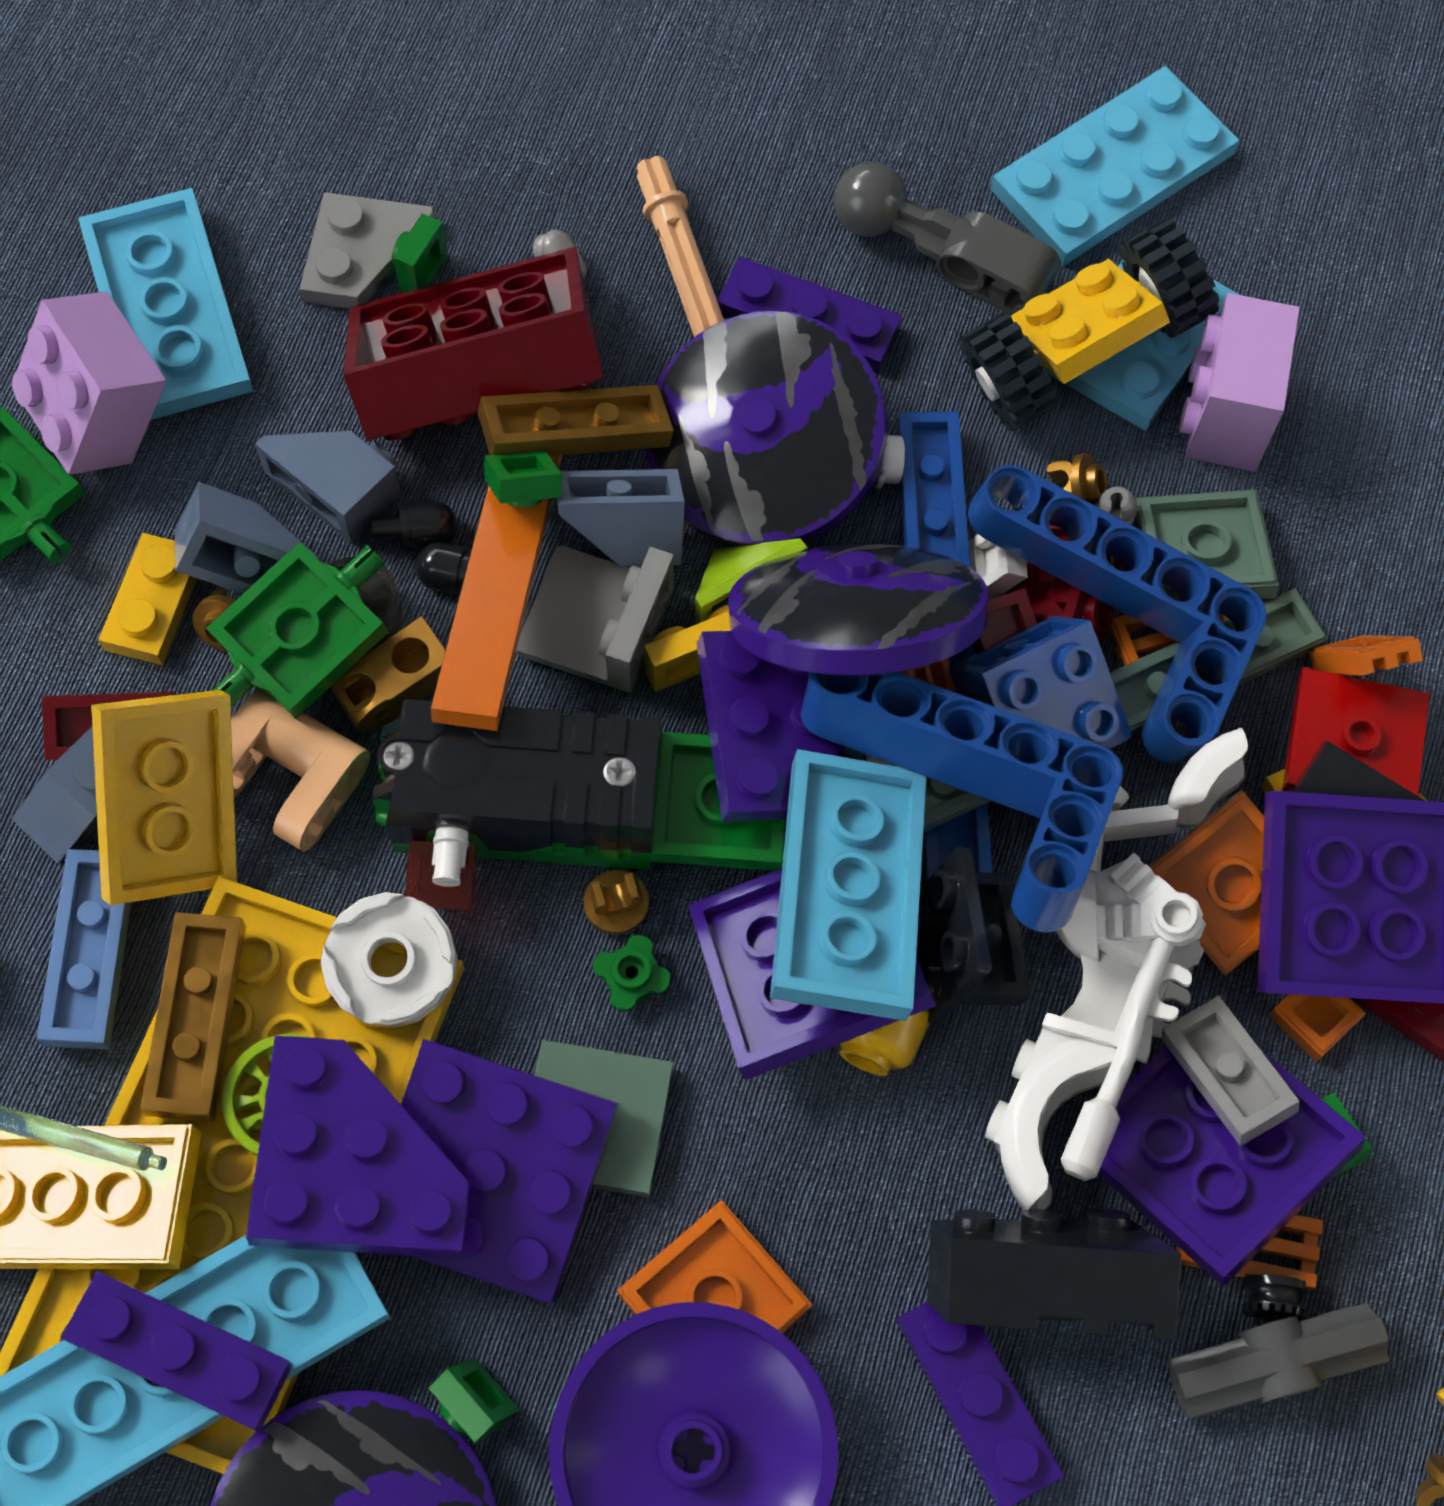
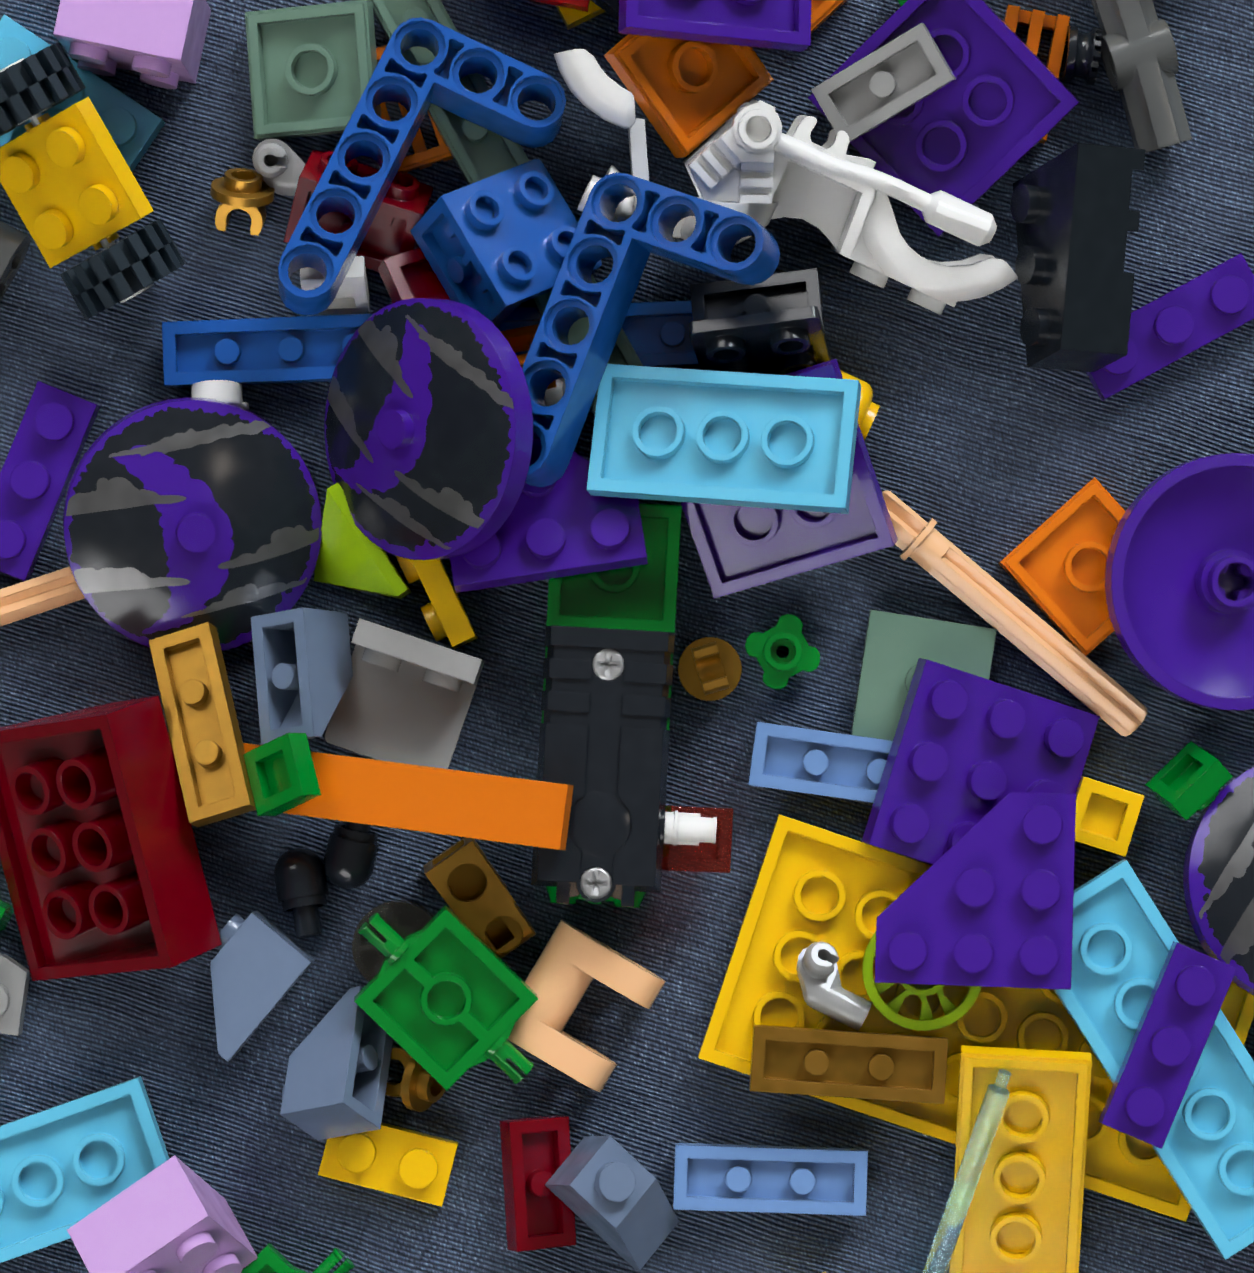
camera: 90 degrees left, 20 degrees up
yellow plate [91,690,237,906] -> none
white tile [321,892,458,1028] -> none
none -> medium blue plate [747,722,893,803]
none -> light grey arm [796,941,872,1031]
none -> light nougat axle [882,490,1148,737]
none -> yellow plate [1075,776,1144,857]

